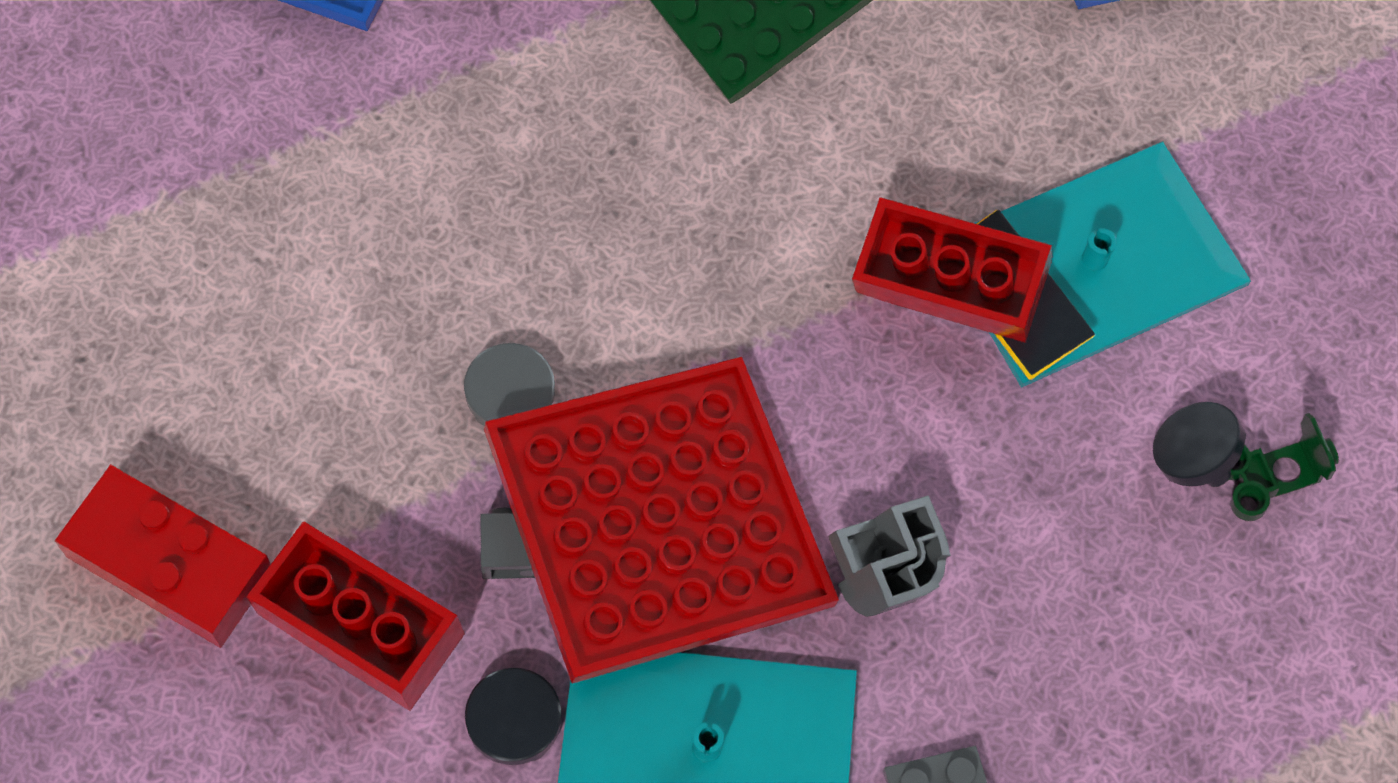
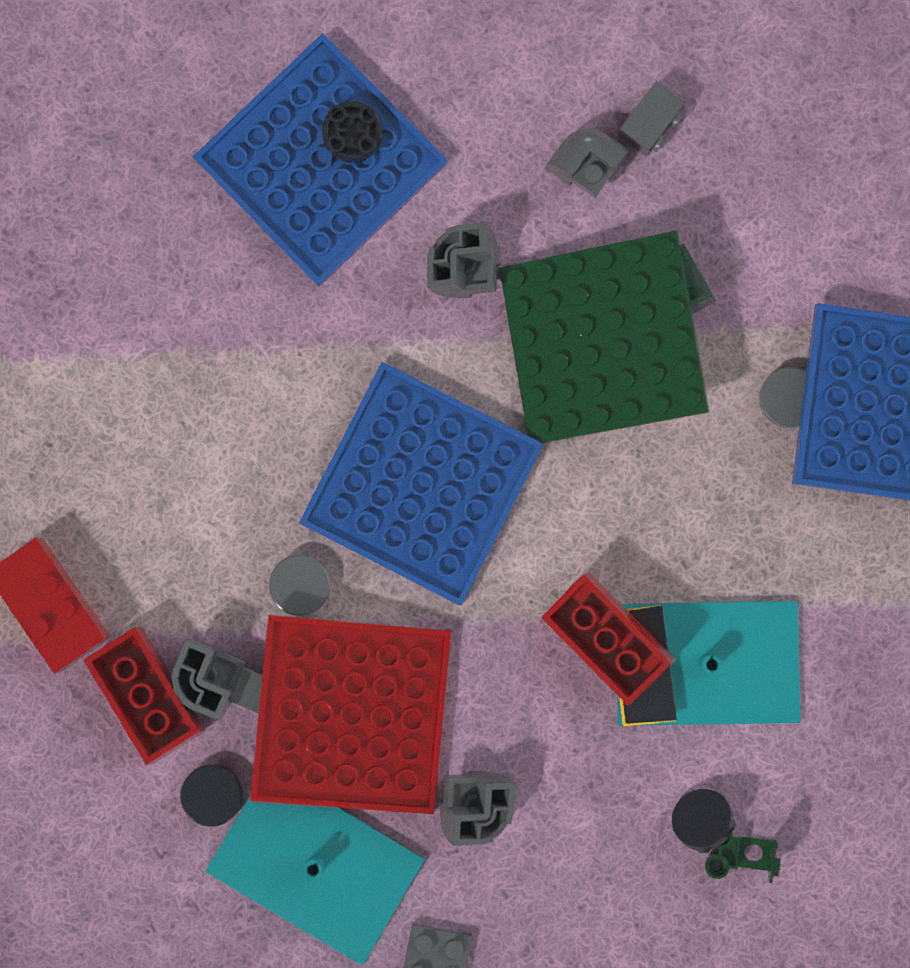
camera: 25 degrees right, 20 degrees up
none -> dark grey brick [171,638,247,721]
none -> blue plate [299,362,544,606]

